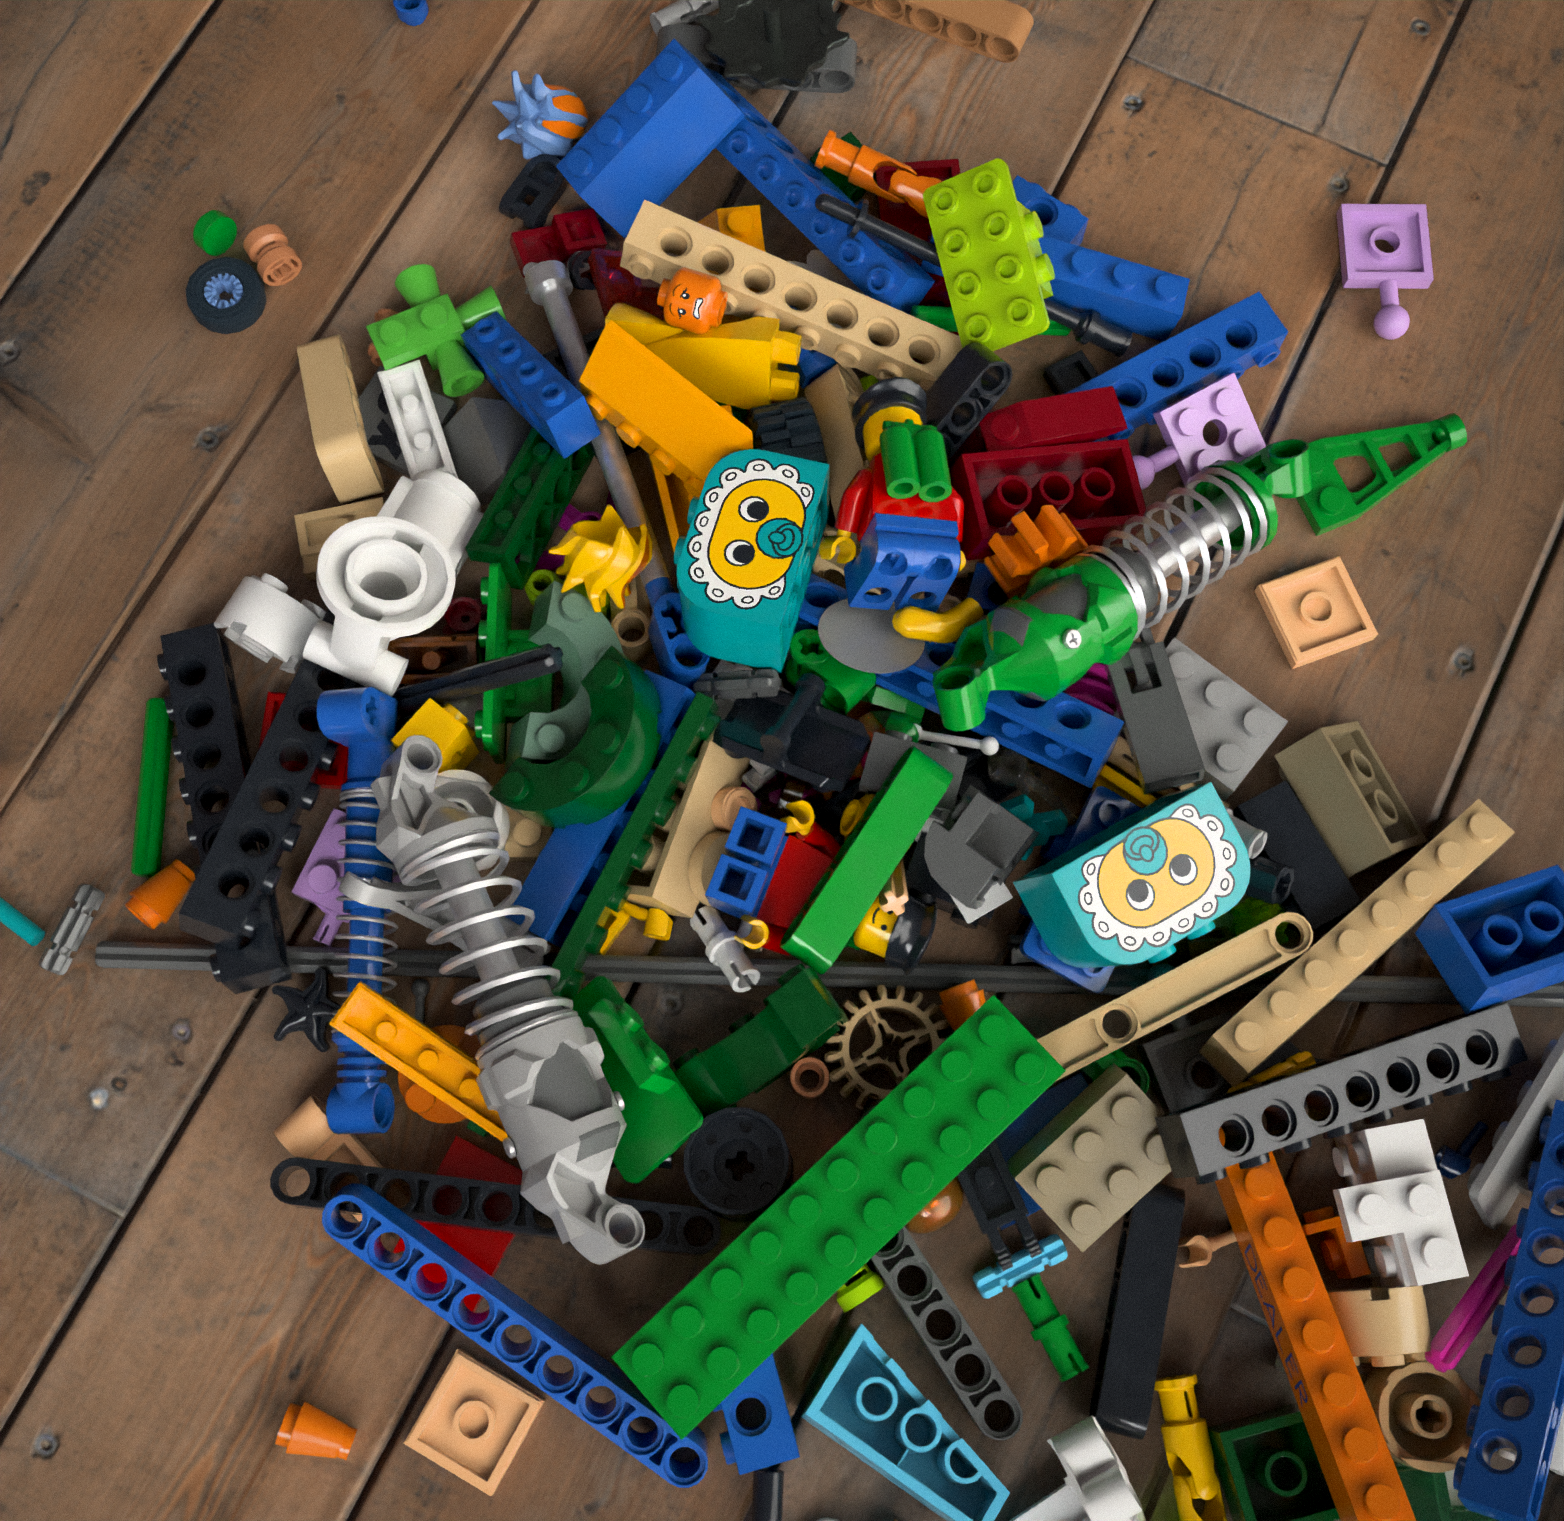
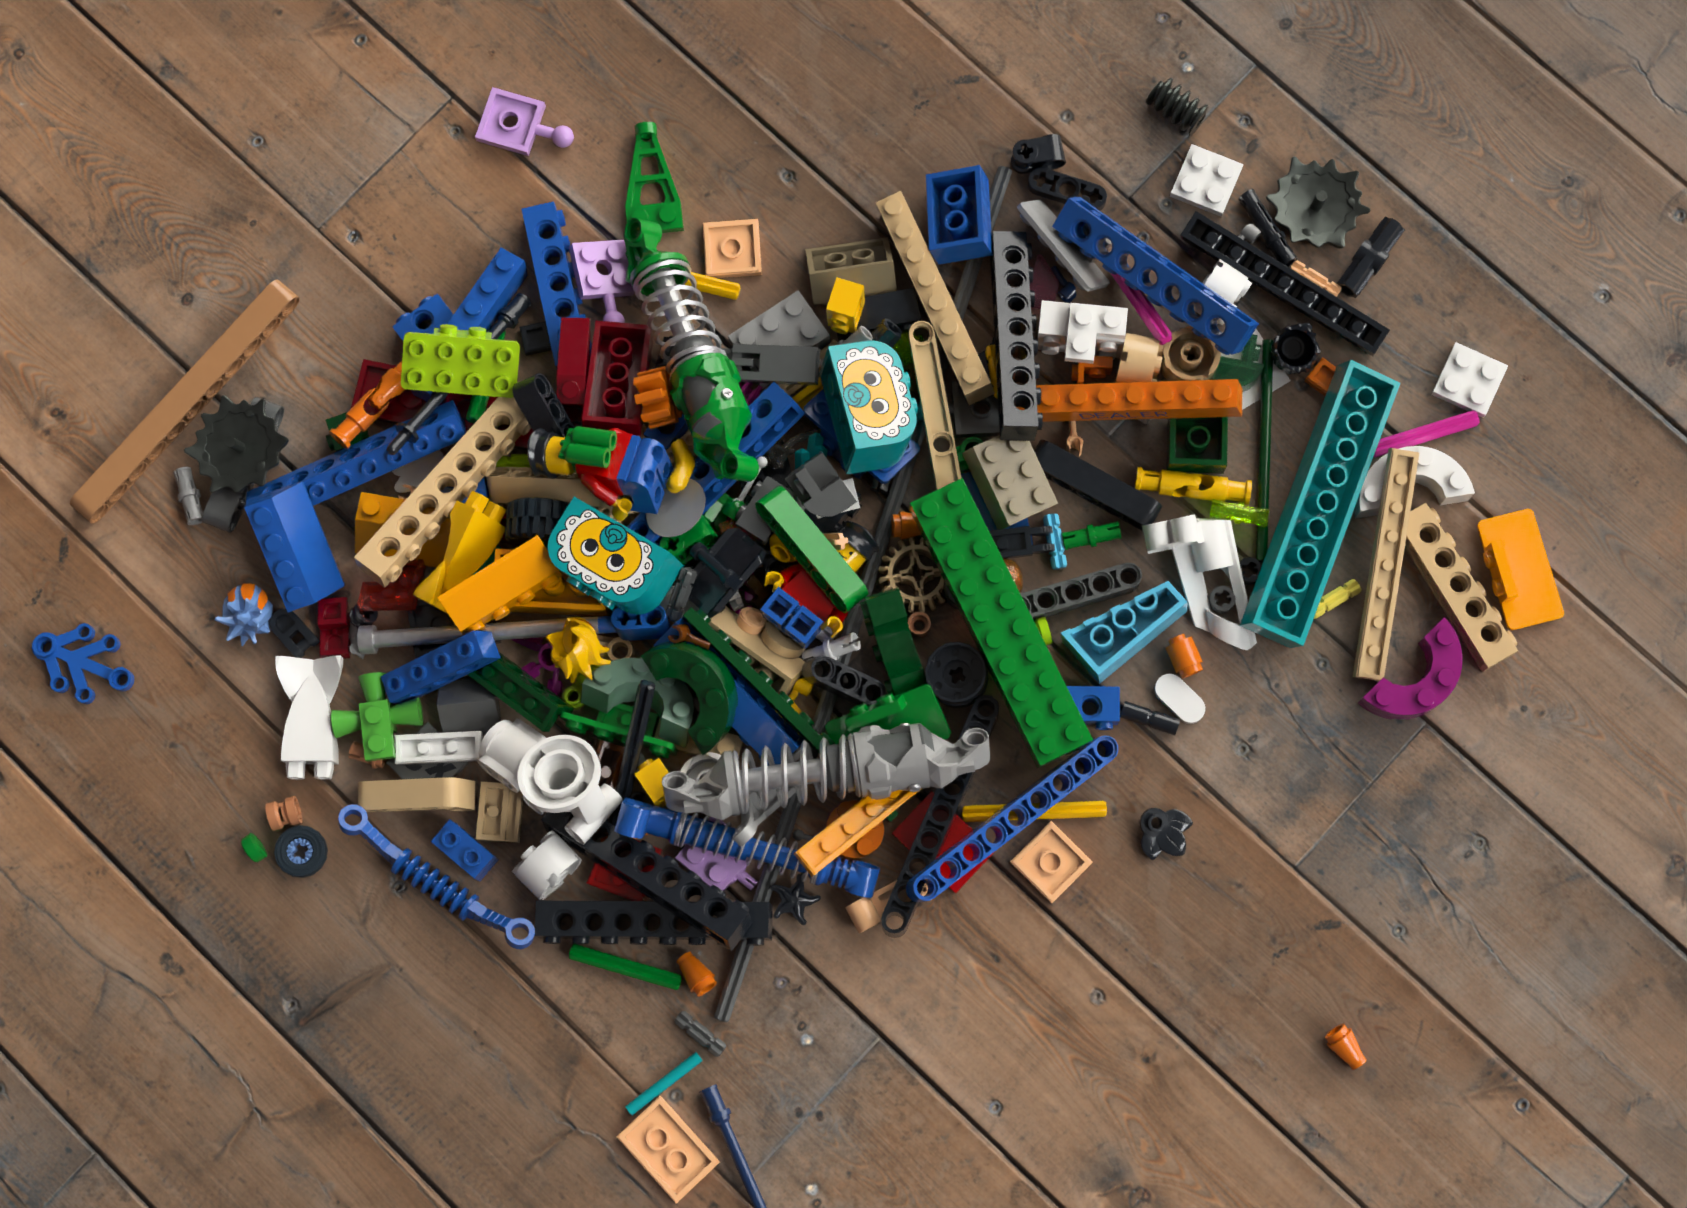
camera: 65 degrees left, 5 degrees up
orange cone [275,1401,357,1460] -> none
orange head [657,267,728,335] -> none
none -> white hips [275,656,343,780]
none -> blue piece [338,804,535,949]
none -> blue brick [431,819,499,882]
none -> reddish brown hand [668,624,711,650]
none -> yellow axle [685,272,741,300]
none -> black beam [802,656,886,706]
none -> yellow brick [826,277,865,334]
none -> yellow axle [962,801,1107,822]
none -> clear pink tile [1030,254,1059,309]

